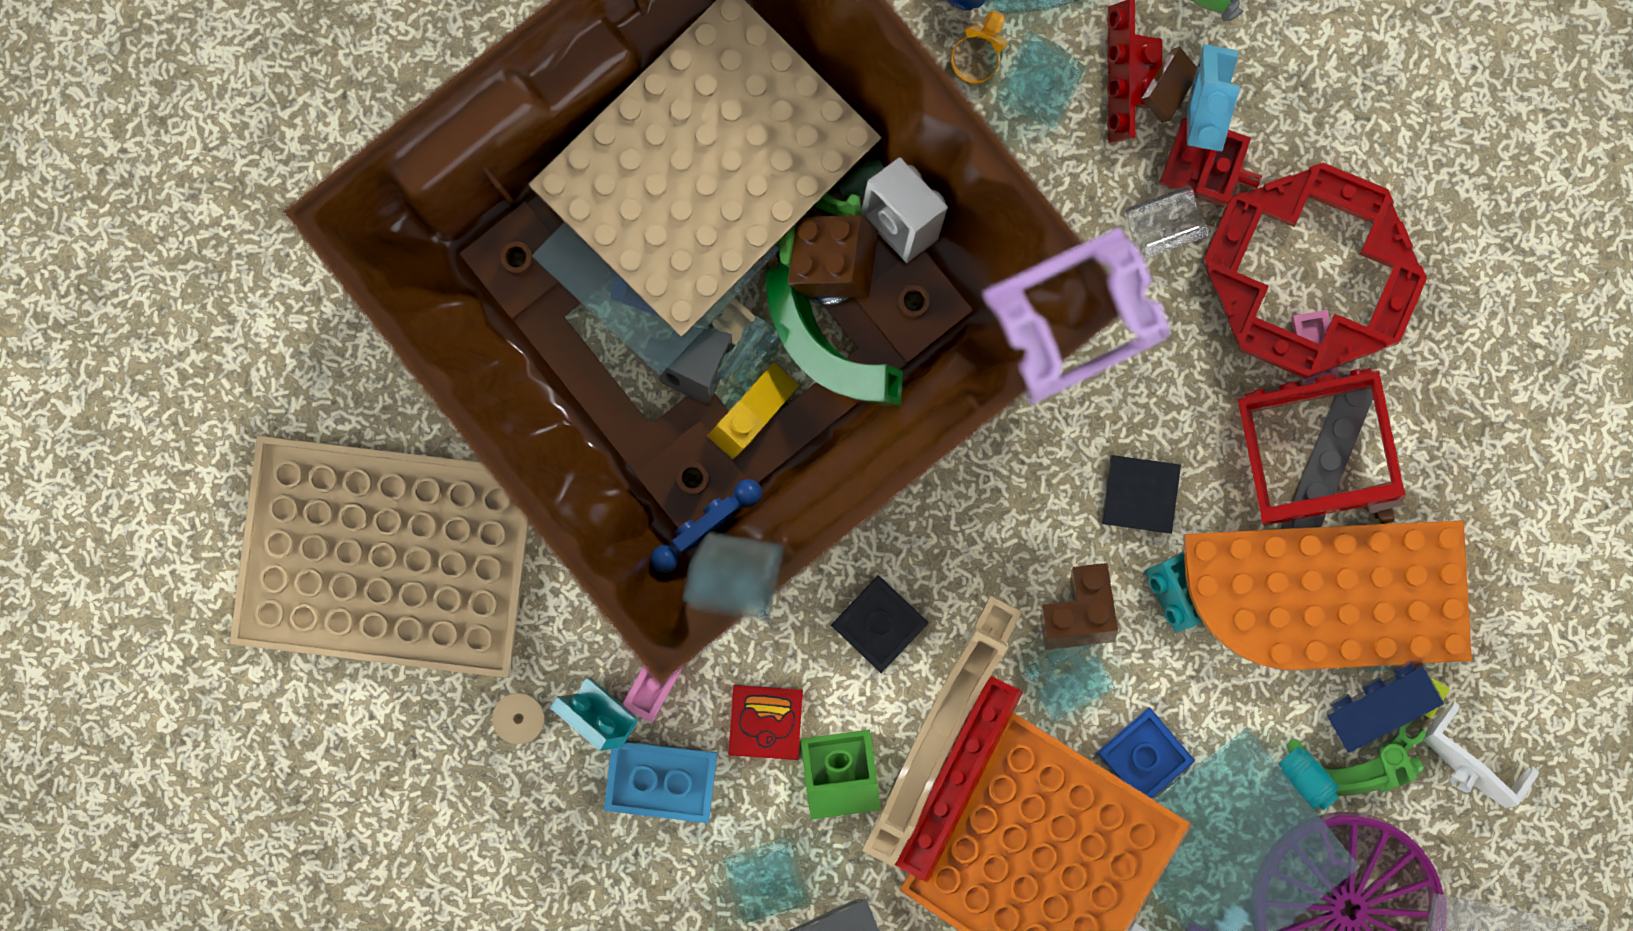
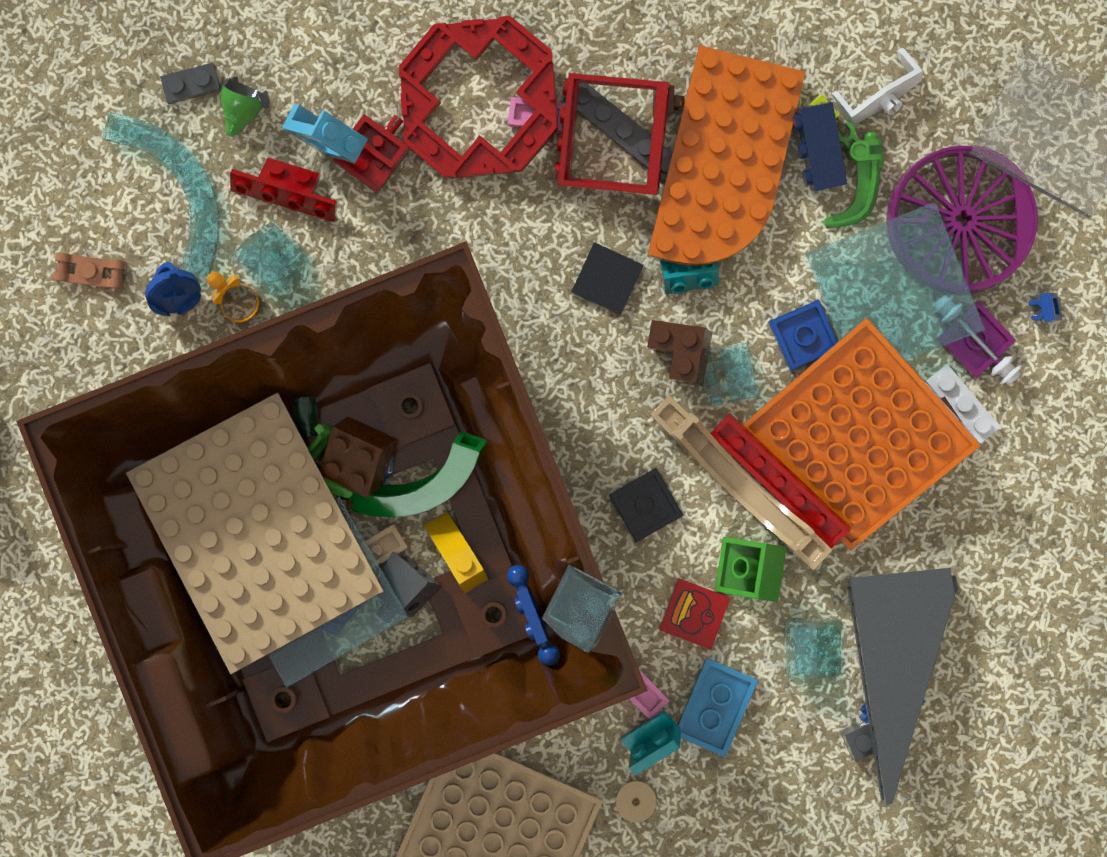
camera: 75 degrees left, 0 degrees up
clear light blue plate [716,316,781,392] -> none
white brick [861,157,948,263] -> none
lavender piece [983,227,1170,406] -> none
clear panel [1126,186,1210,260] -> none
reddish brown tile [1141,47,1197,123] -> none
teal head [1278,746,1340,811] -> none

